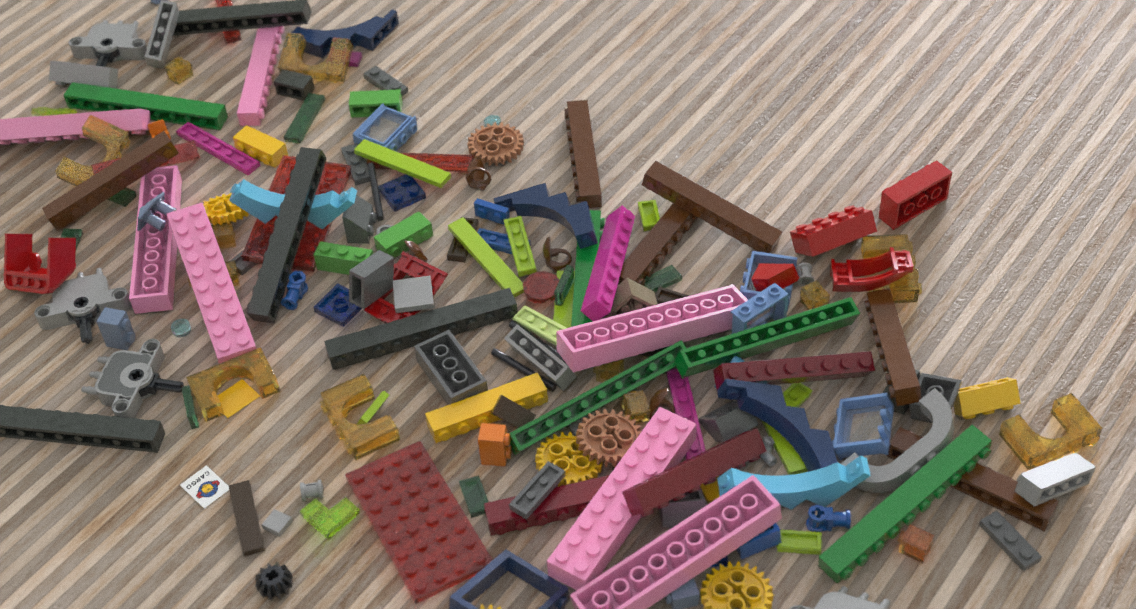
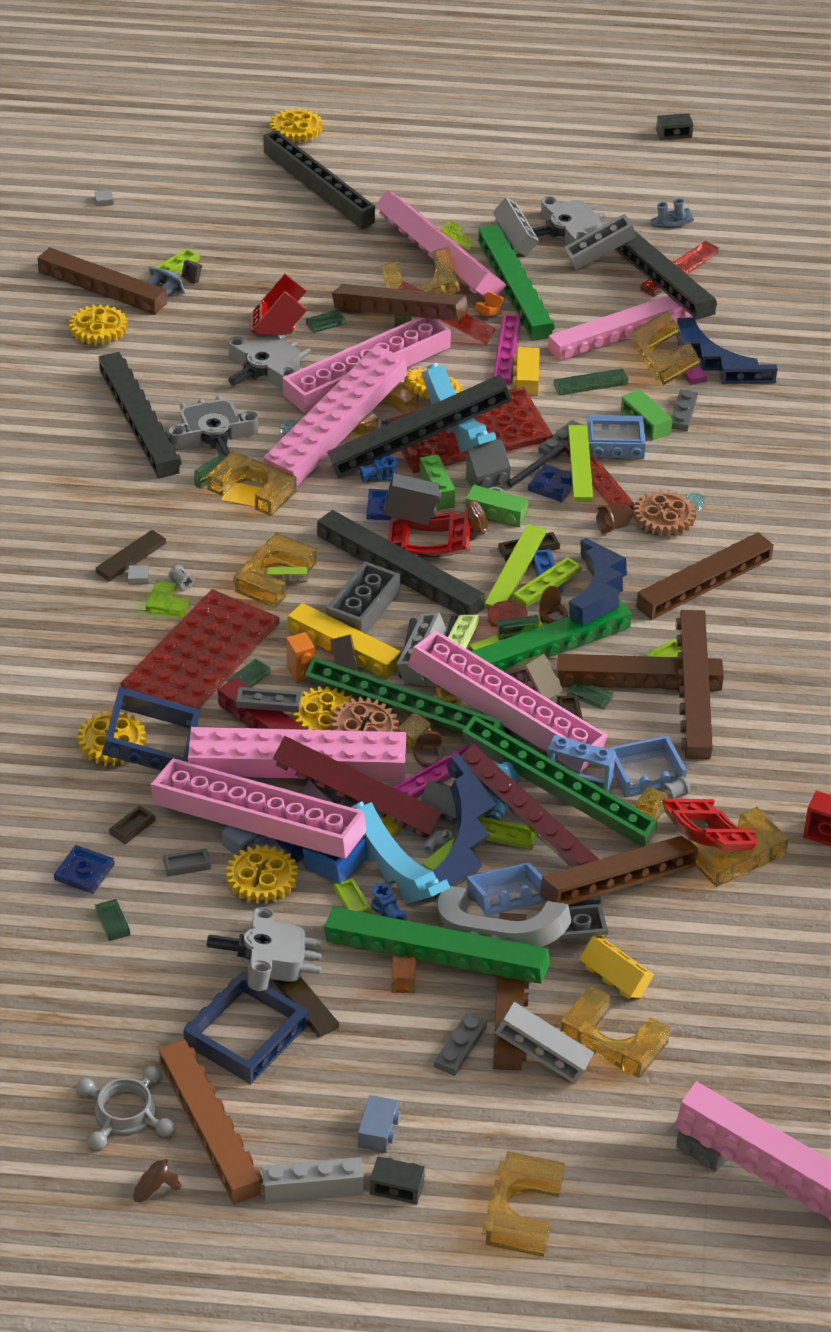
camera: 55 degrees right, 5 degrees down
sand blue brick [96,307,136,350] -> none
sand blue connector [137,192,177,231] -> none
clear yellow brick [164,56,193,85] -> none
white sticker [180,465,229,509] -> none
black gear [255,562,293,601] -> none
pearl dark grey brick [273,69,315,101] -> none
light grey tile [393,276,434,313] -> none
blue plate [474,198,510,225] -> none
dark pink brick [581,205,635,321] -> none
red slope [751,263,799,292] -> none
red brick [790,205,877,257] -> none

